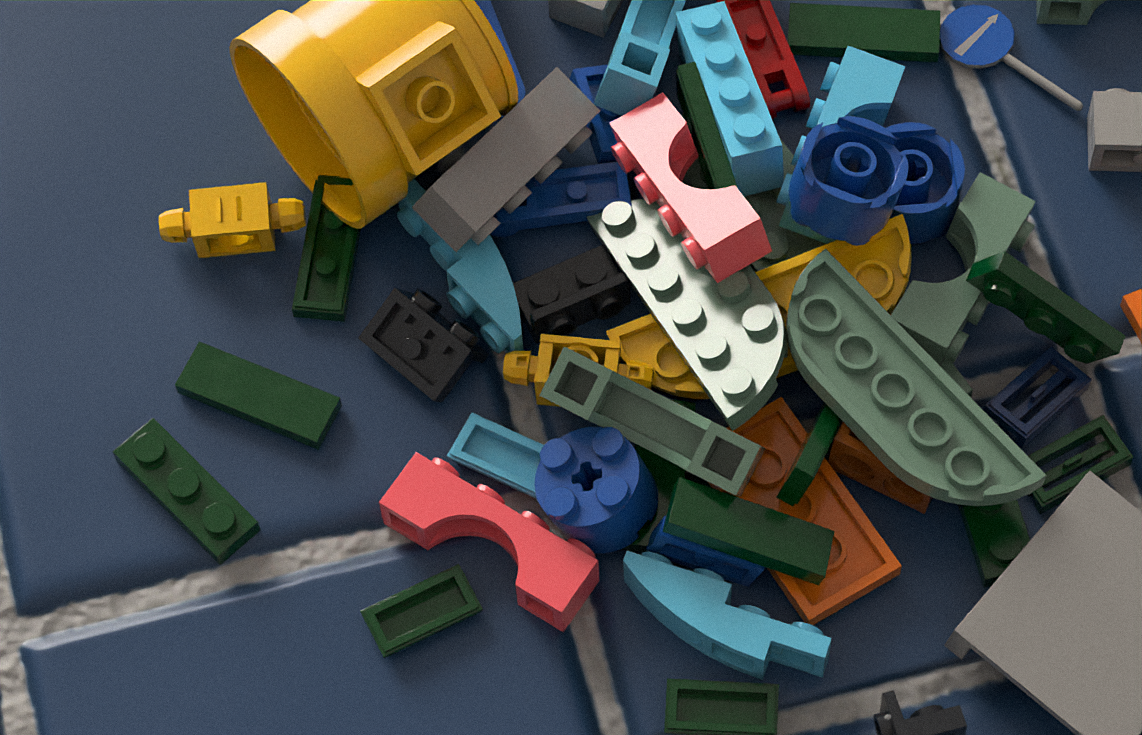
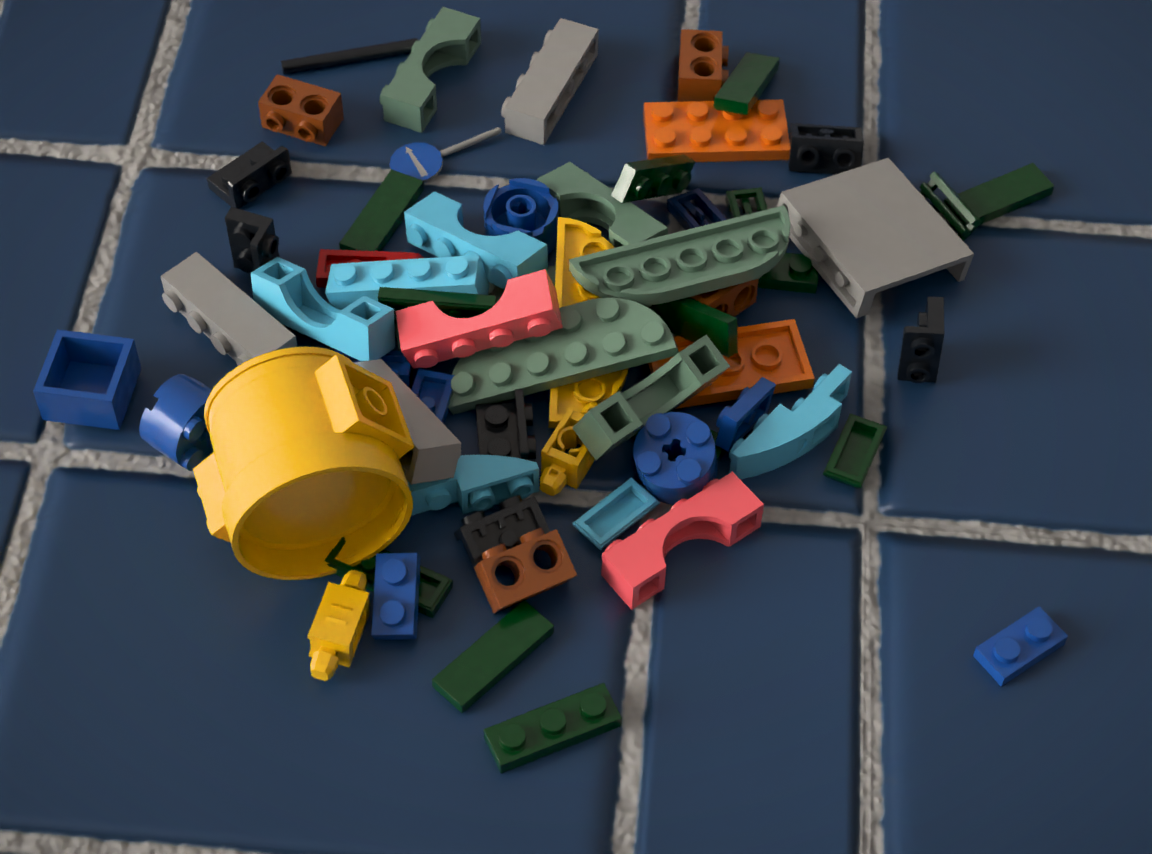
camera: 75 degrees left, 10 degrees down
dark green tile [360,564,483,658] -> none
dark green tile [663,477,834,586] -> none
blue brick [789,116,909,246] -> none
none -> blue plate [371,553,421,640]
none -> dark orange brick [474,528,577,613]

